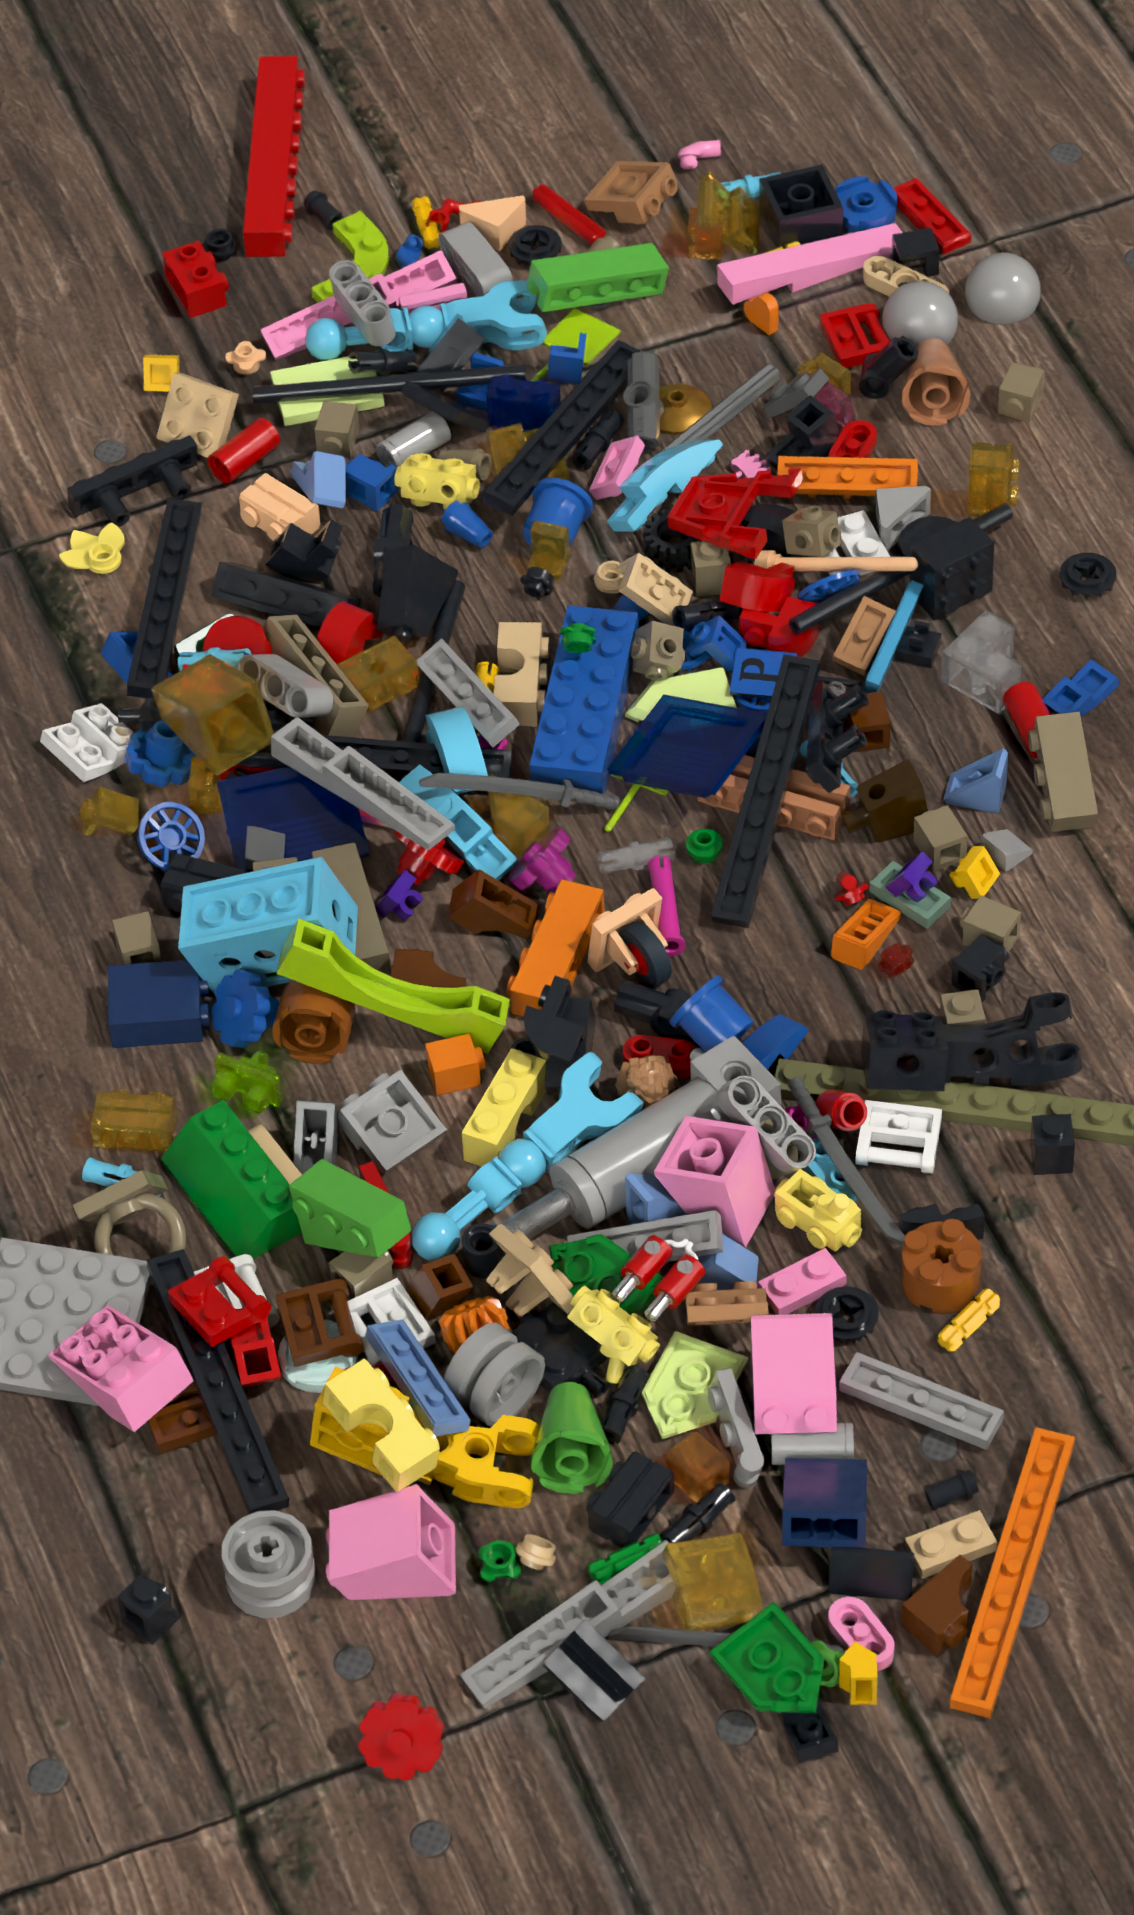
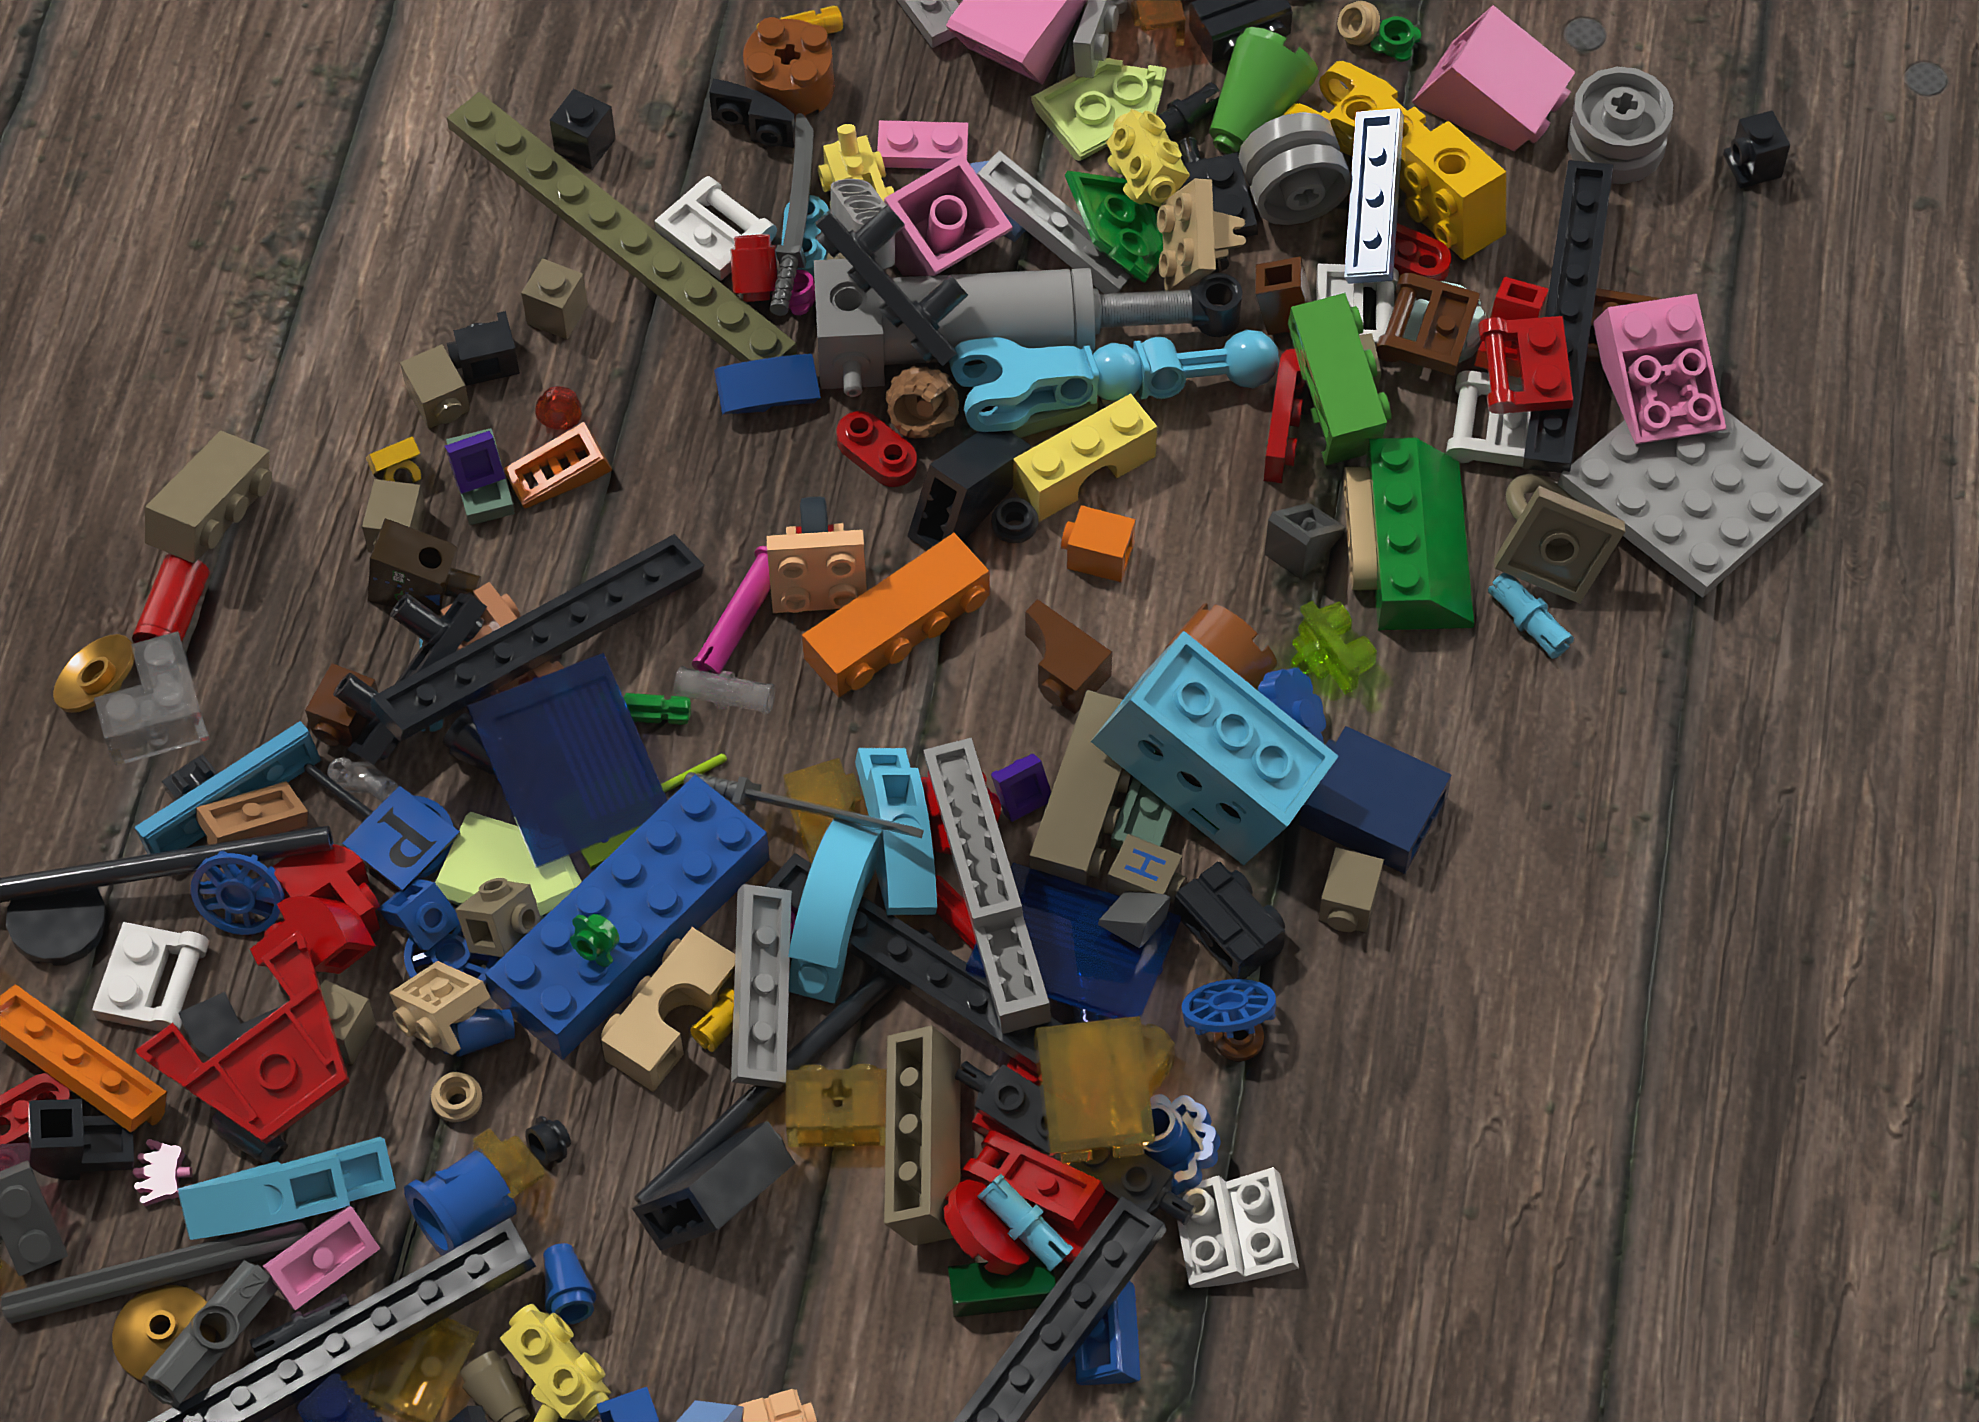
camera: 150 degrees left, 10 degrees up
clear yellow bracket [80,787,139,836] -> none
clear yellow brick [91,1089,177,1152] -> none
black panel [211,562,361,628] -> none
light grey beam [237,654,333,718] -> none
black brick [265,519,343,583] -> none
lime arch [276,918,510,1054] -> none
red brick [317,601,383,670] -> none
light yellow arch [323,1358,440,1493] -> none
light grey plate [338,1069,447,1175] -> none
black piece [373,504,414,598] -> none
orange gear [439,1296,510,1353] -> none
reddish brown arch [447,869,538,939] -> none
magenta plant [508,827,576,893] -> none
black brick [524,976,587,1068] -> none
red piece [612,1235,706,1321] -> none
black piece [614,980,691,1039] -> none
medium blue slope [625,1173,687,1225] -> none
black tyre [643,509,703,573] -> none
blue piece [669,975,754,1052] -> none
black pin [672,598,742,628] -> none
medium nougat plate [685,1281,768,1326] -> none
green plate [686,829,723,864] -> none
light nougat piece [754,550,919,572] -> none
dark tan brick [782,506,841,557] -> none
black gear [815,1286,879,1344] -> none
red plate [833,871,869,906] -> none
black brick [861,992,1083,1091] -> none
light grey slope [876,486,931,551] -> none
black brick [910,516,994,620] -> none
medium blue slope [943,748,1008,814] -> none
light grey slope [980,829,1033,873] -> none
blue slope [1043,659,1119,716] -> none
none -> pearl gold dish [53,634,136,713]
none -> green axle [596,692,691,725]
none -> black plate [815,204,969,366]

